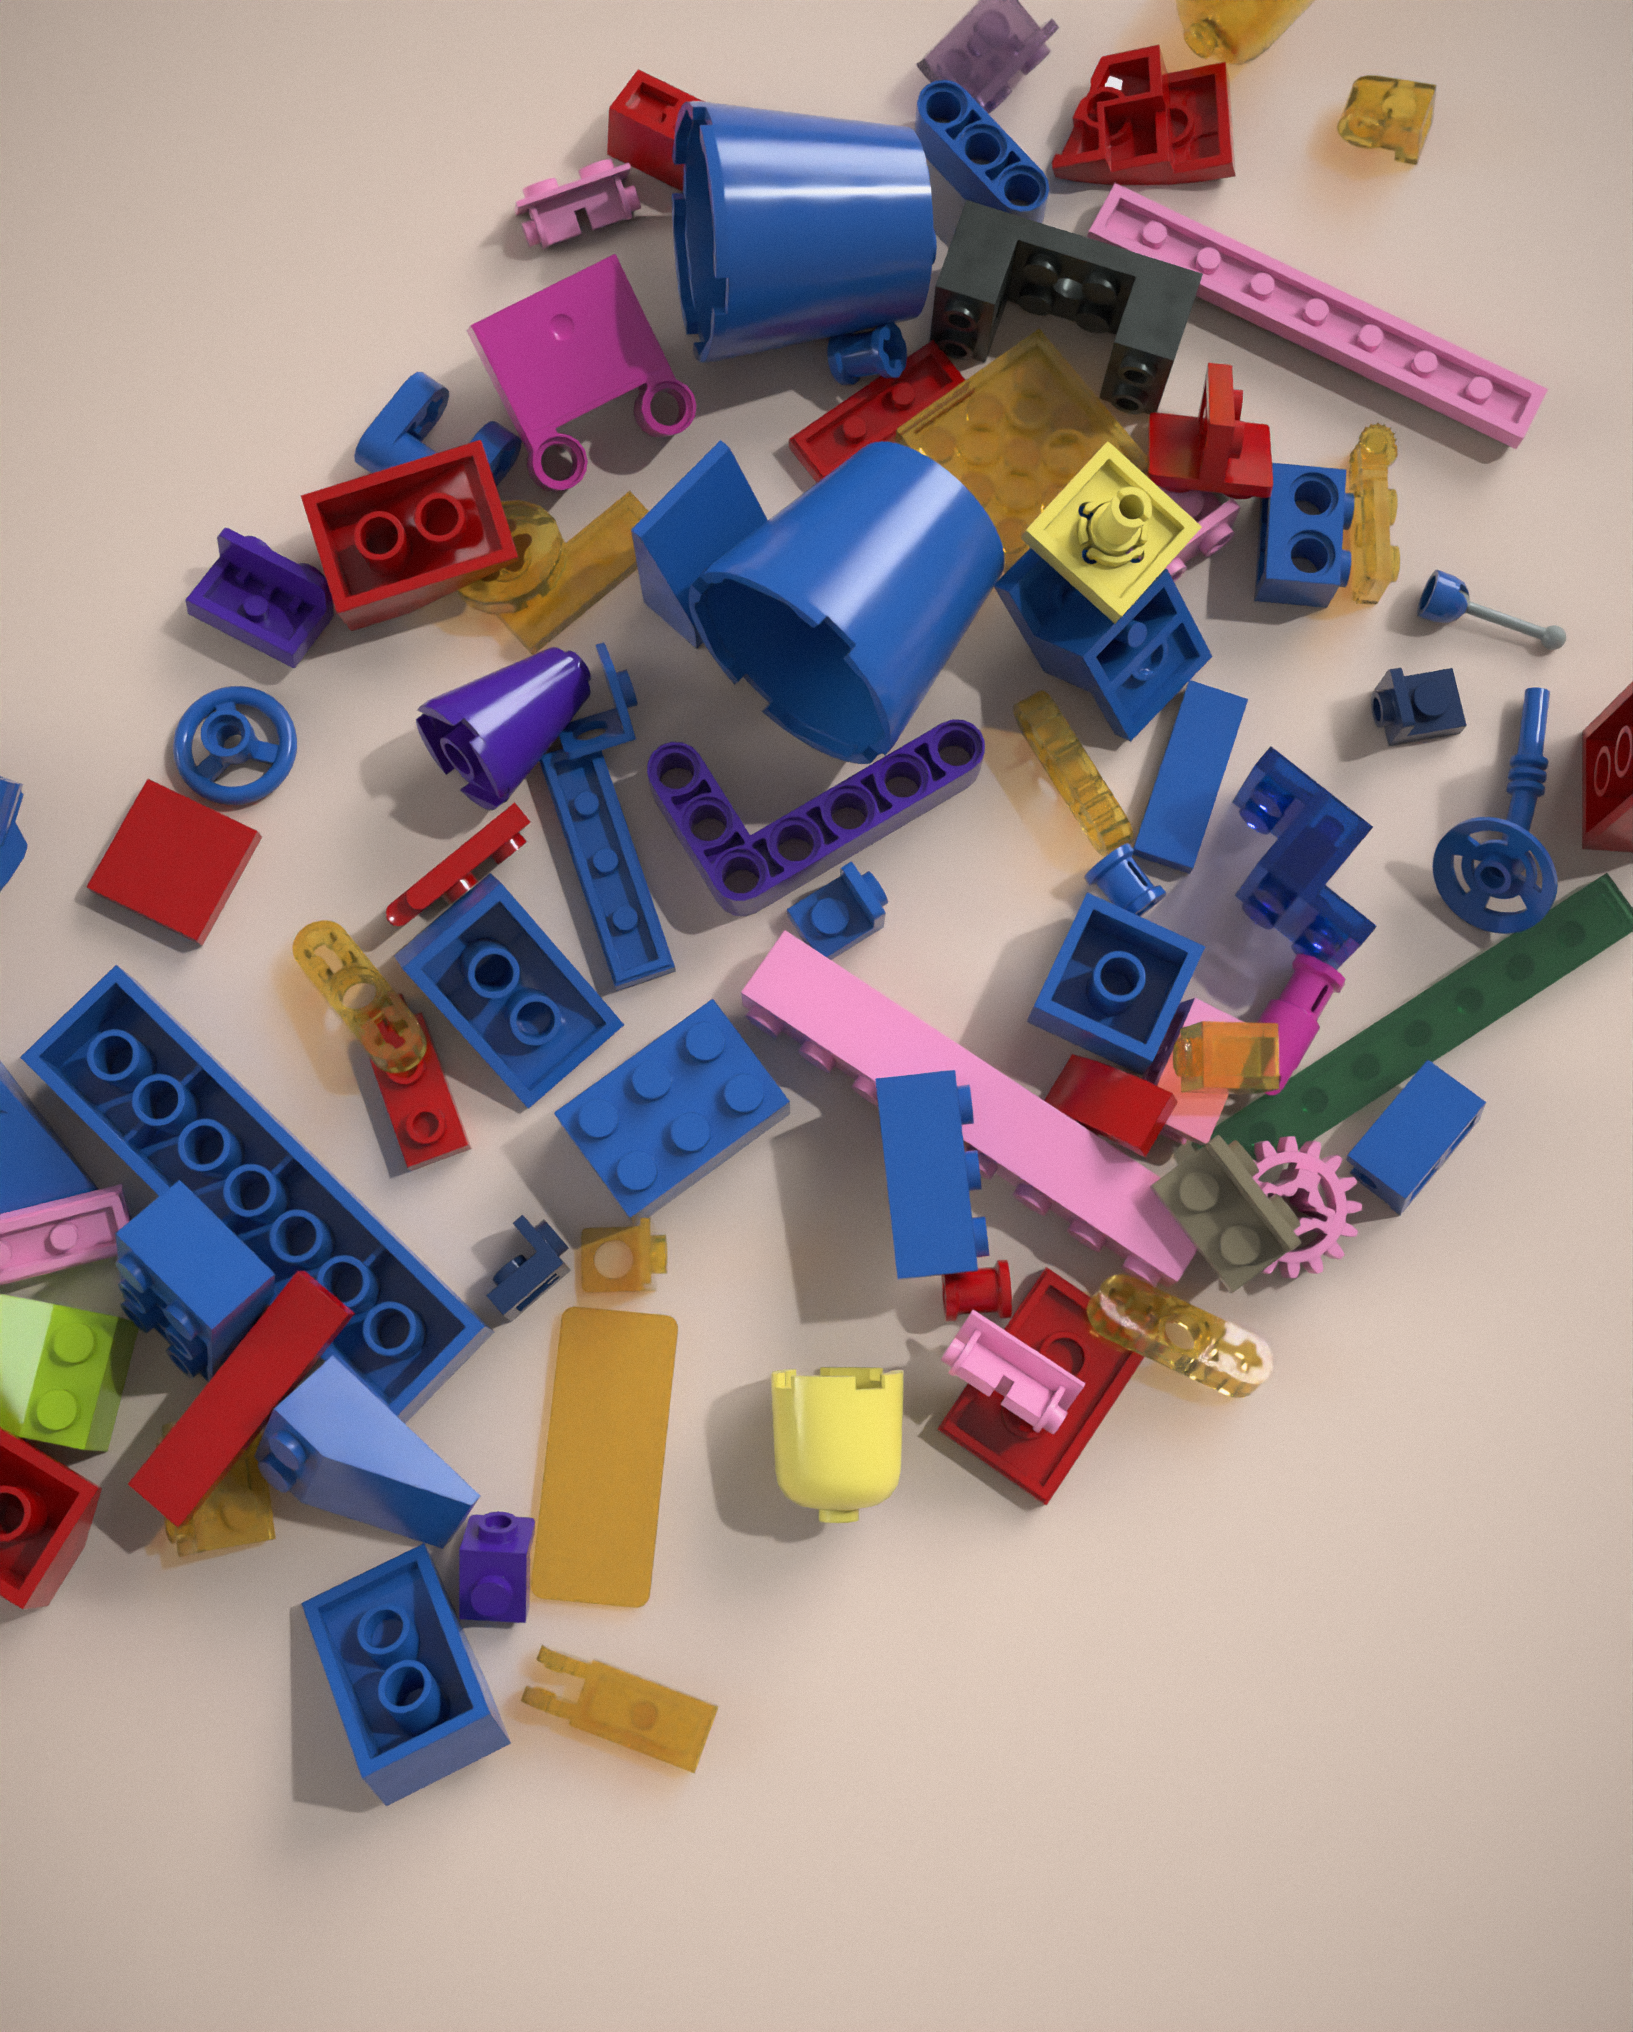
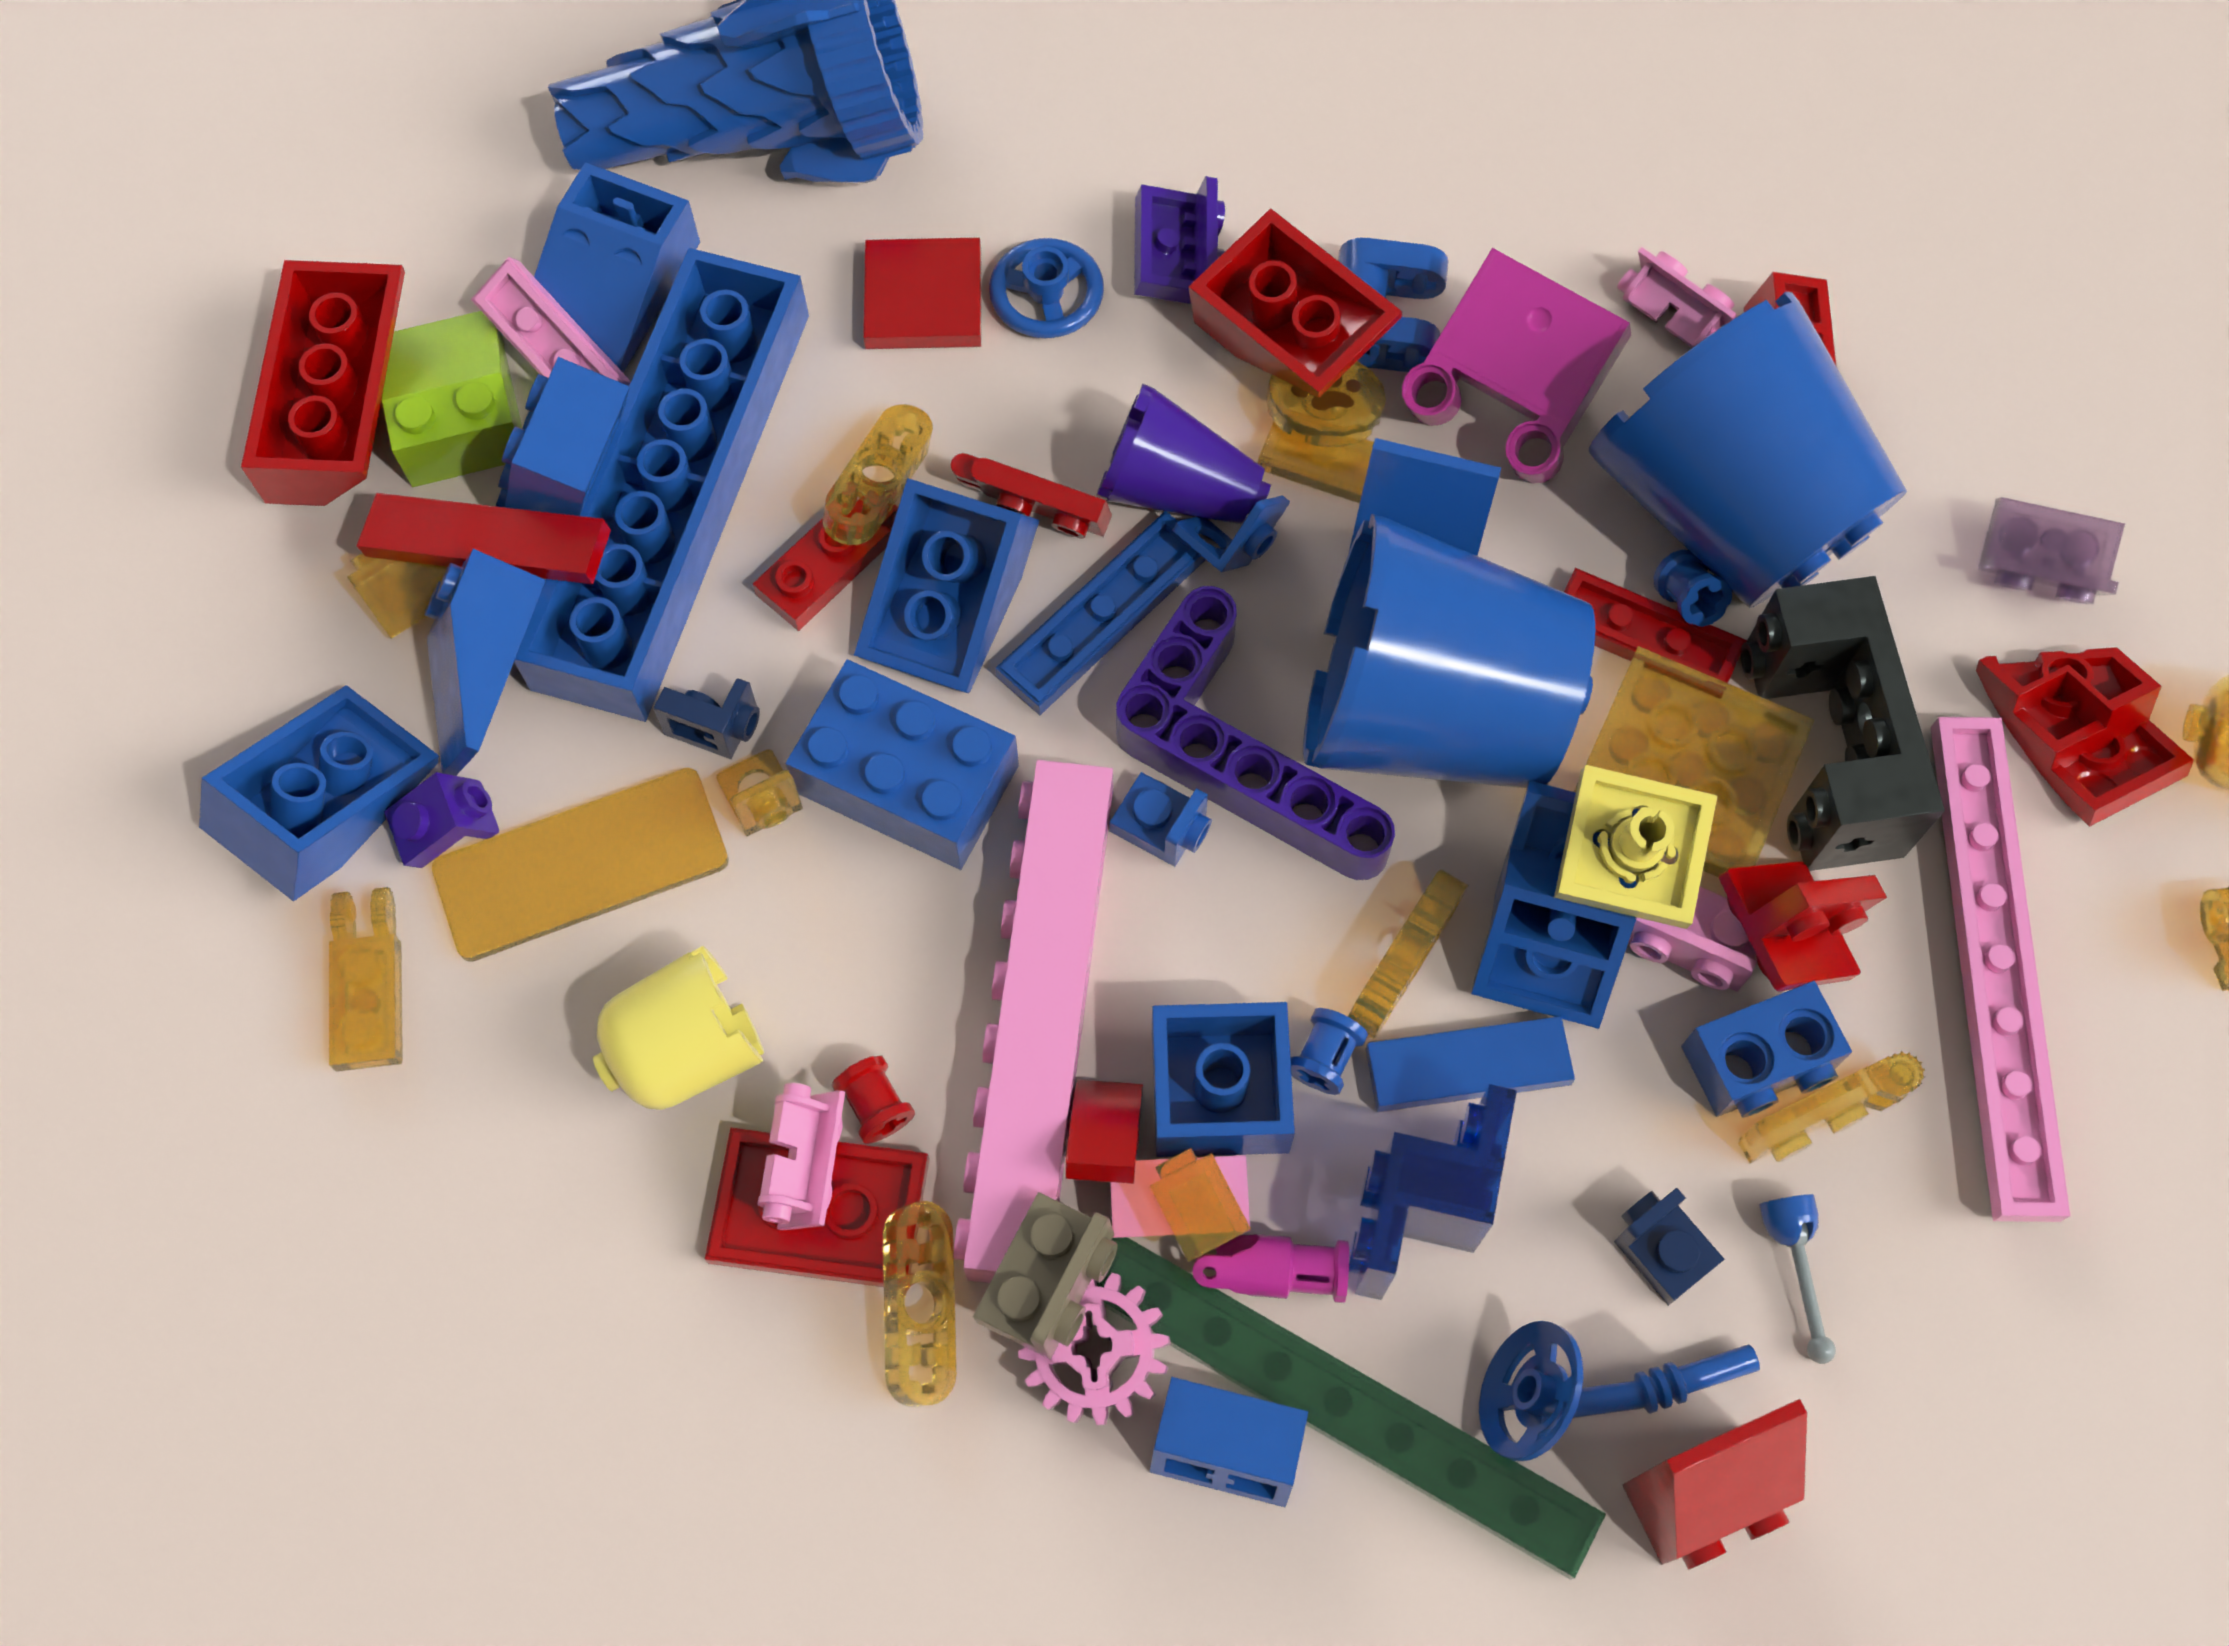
camera: 65 degrees right, 10 degrees down
blue brick [875,1070,989,1280] -> none
blue beam [915,80,1049,224] -> none

